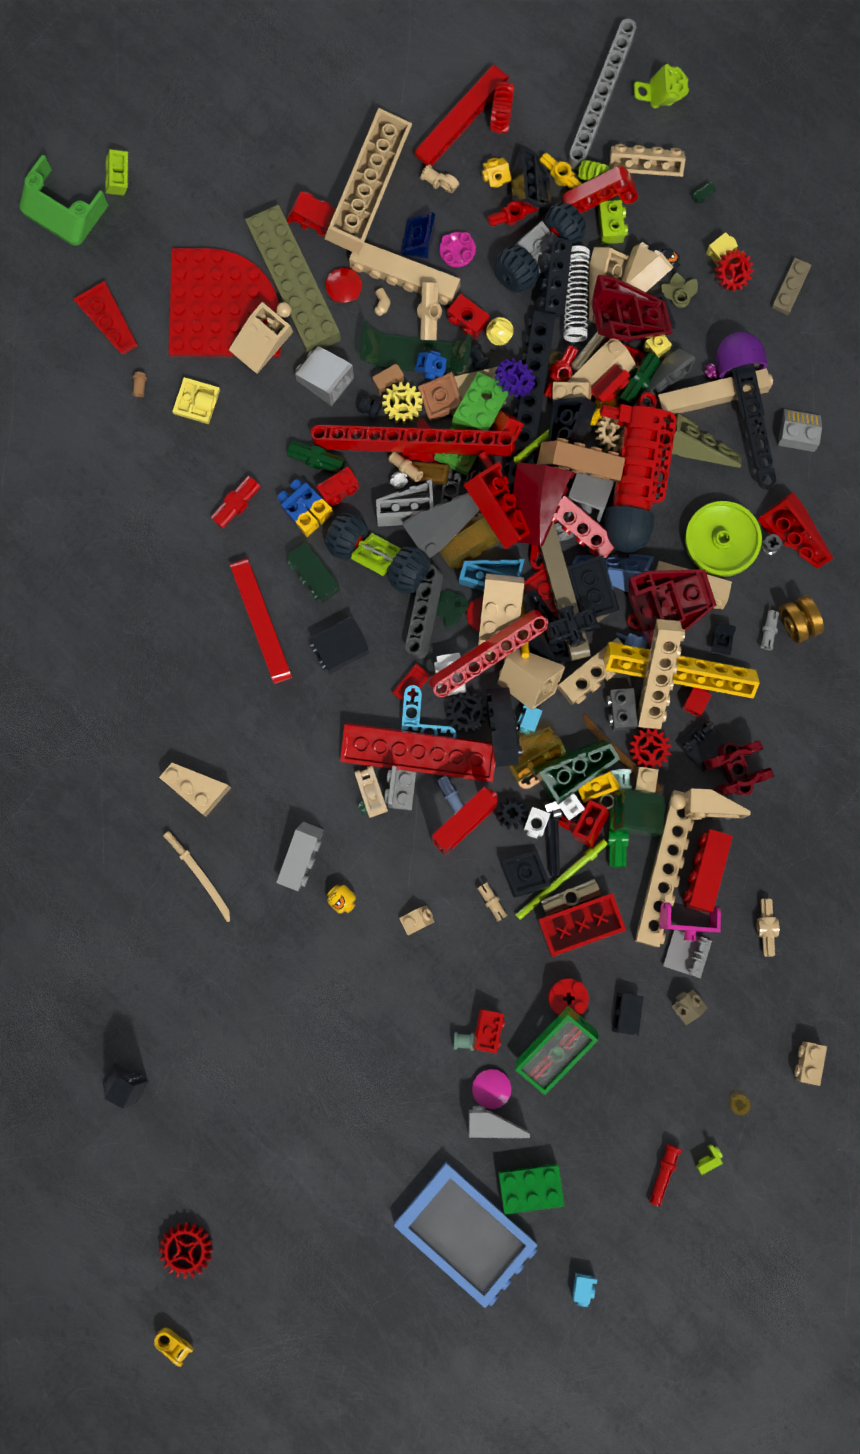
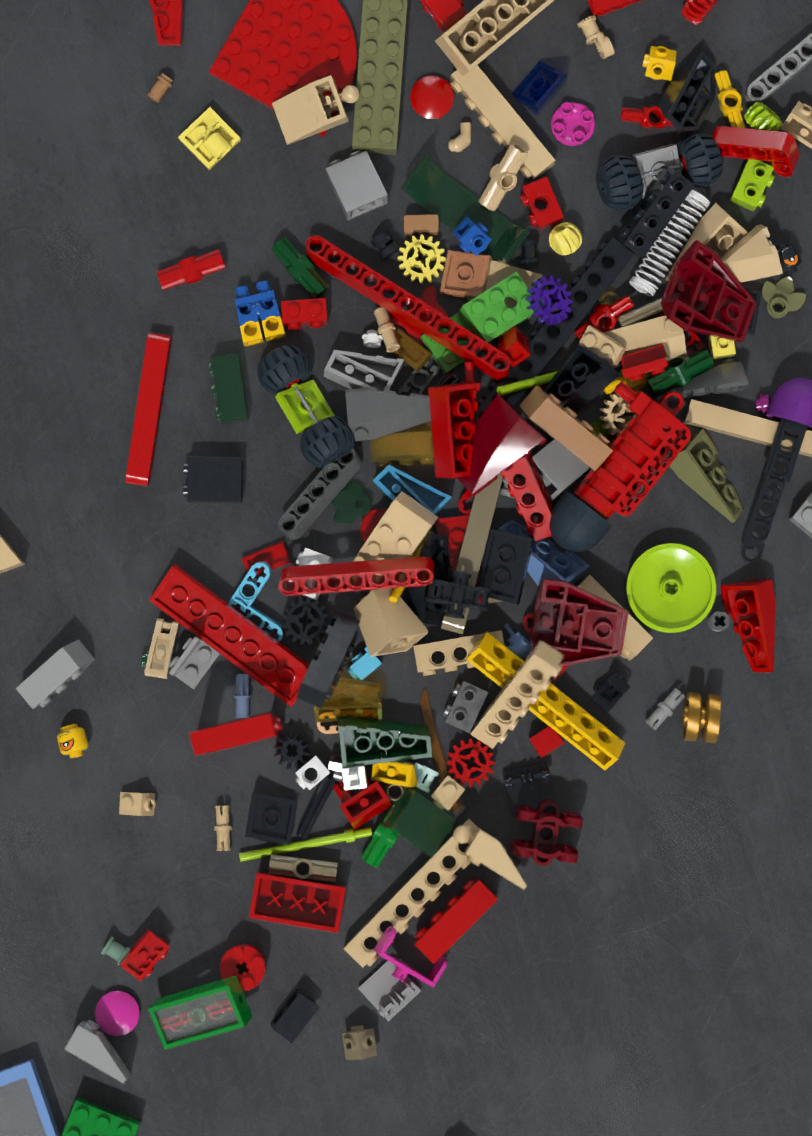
camera: 30 degrees right, 5 degrees up
tan axle [756,898,779,957] -> none

